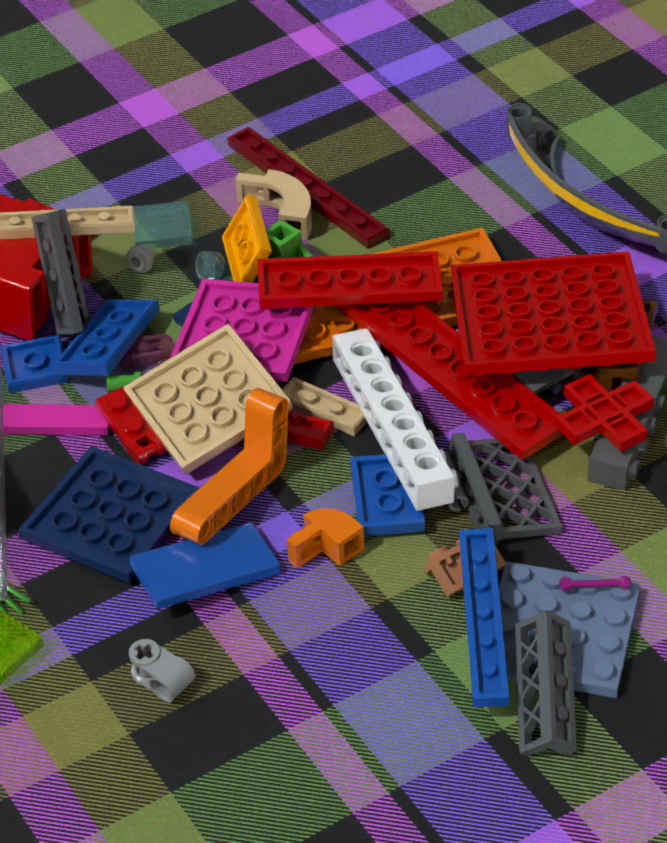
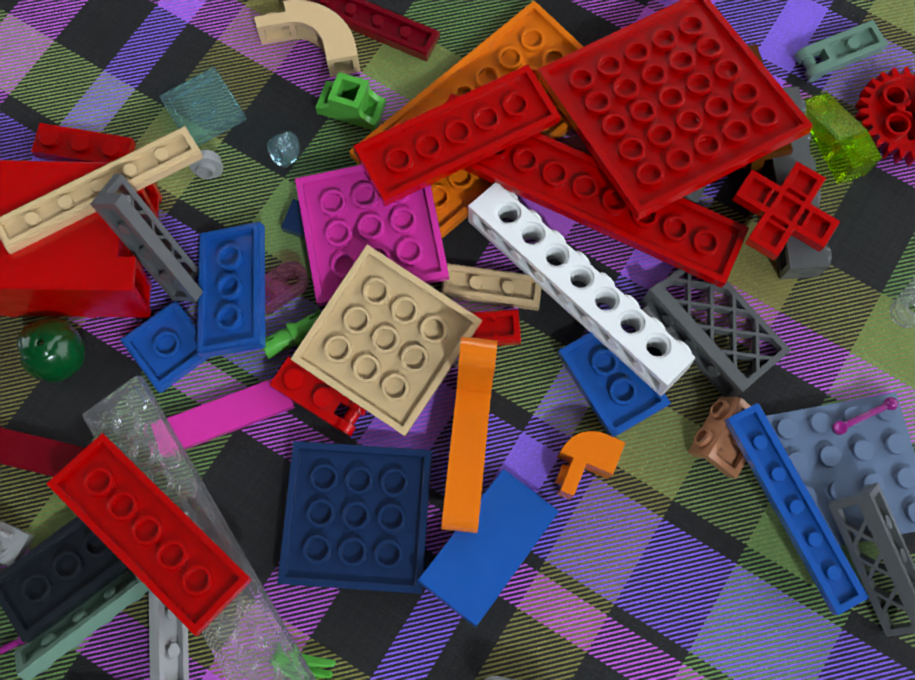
camera: 30 degrees left, 30 degrees up
light orange tile [222,194,272,283] -> none

